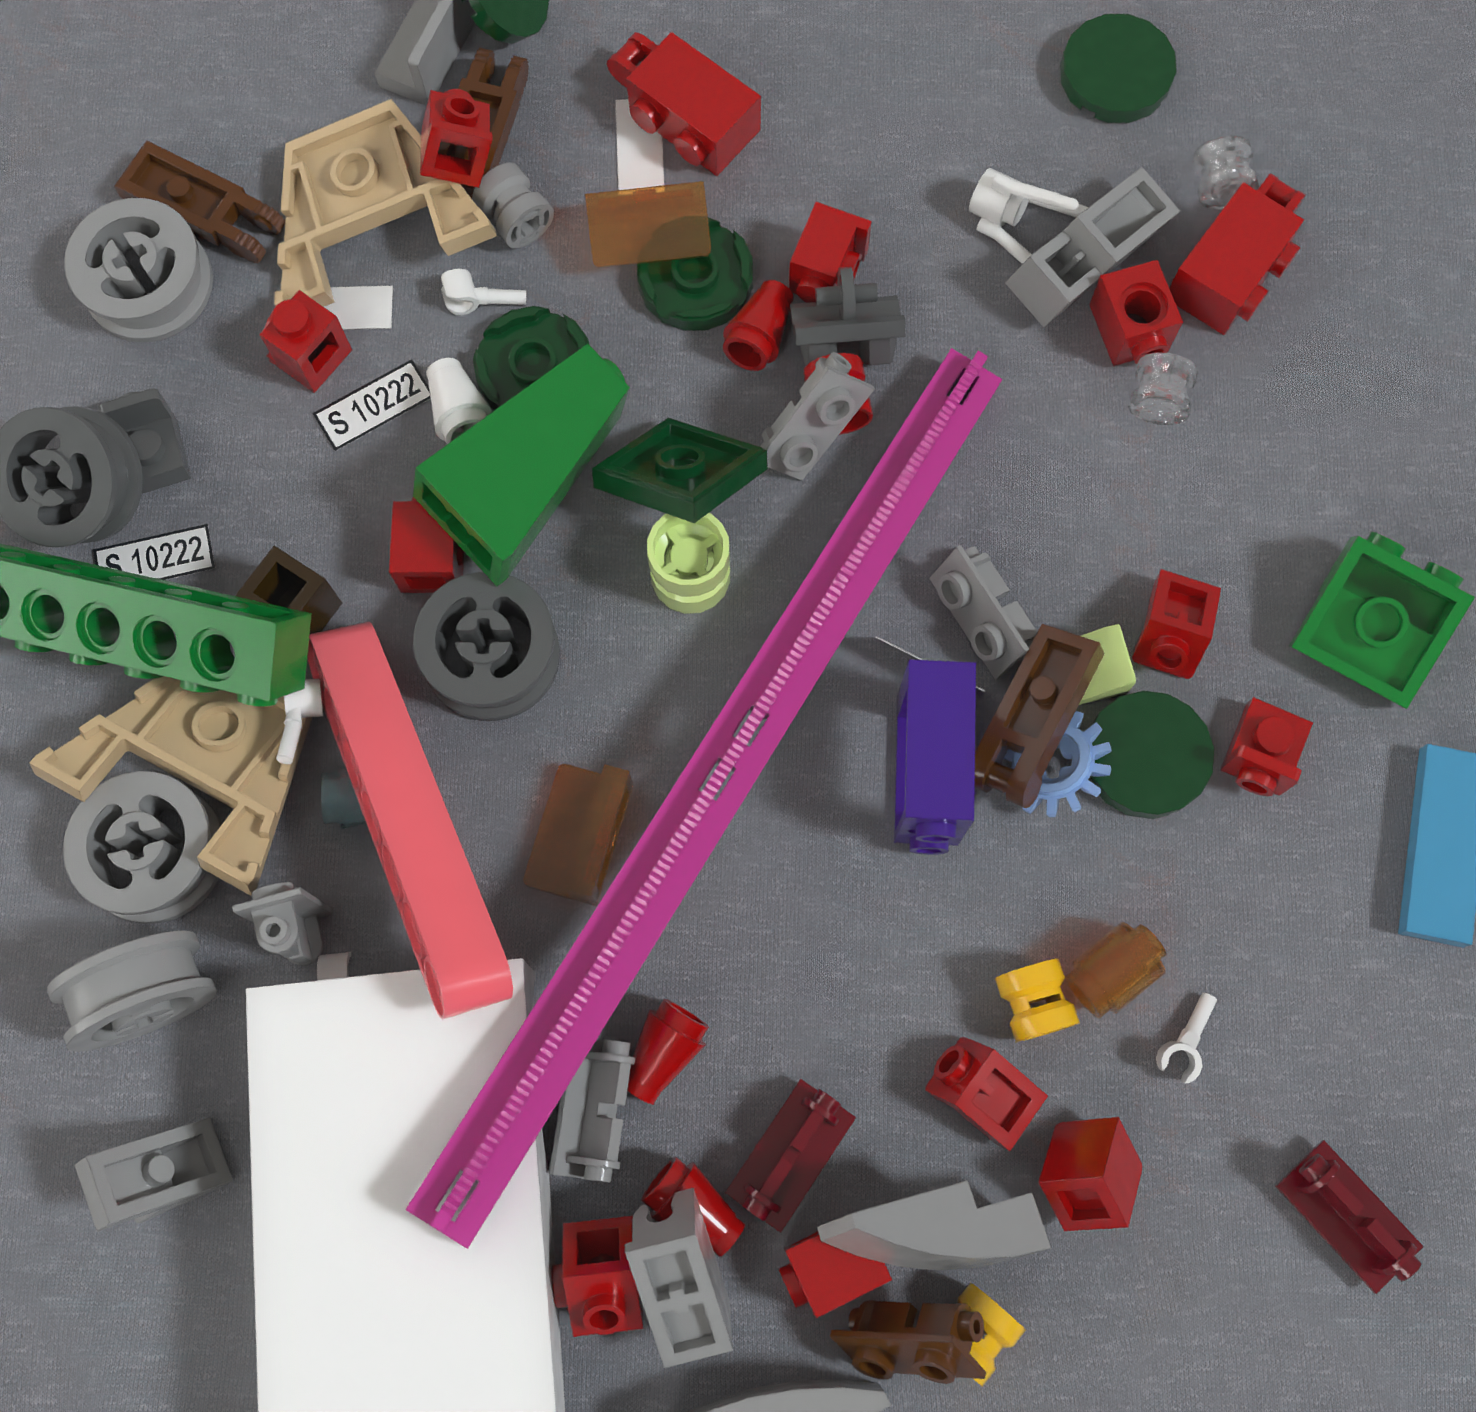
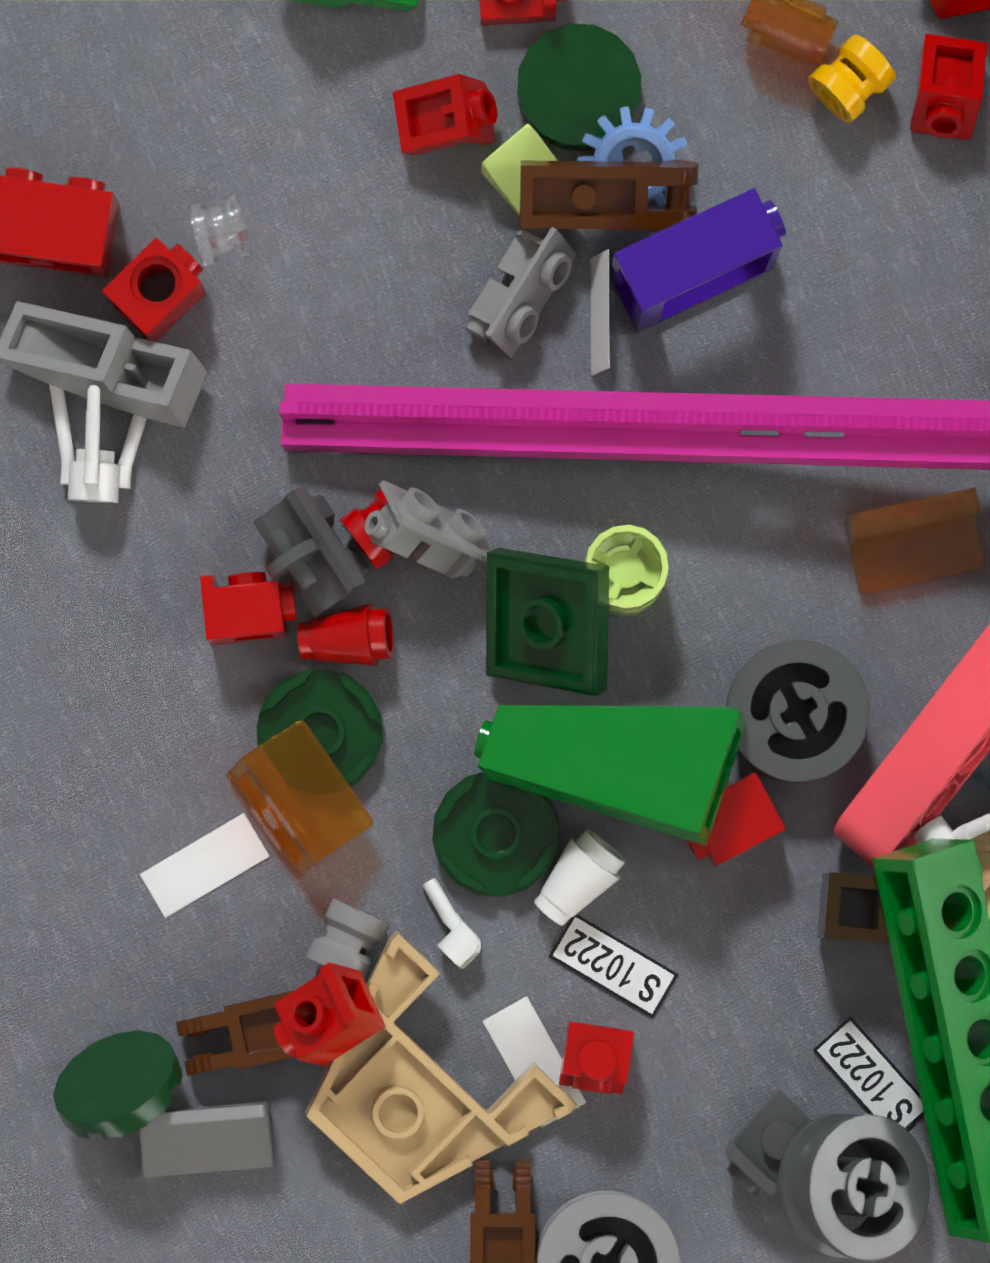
camera: 120 degrees left, 10 degrees up
red brick [606,32,761,176] -> none

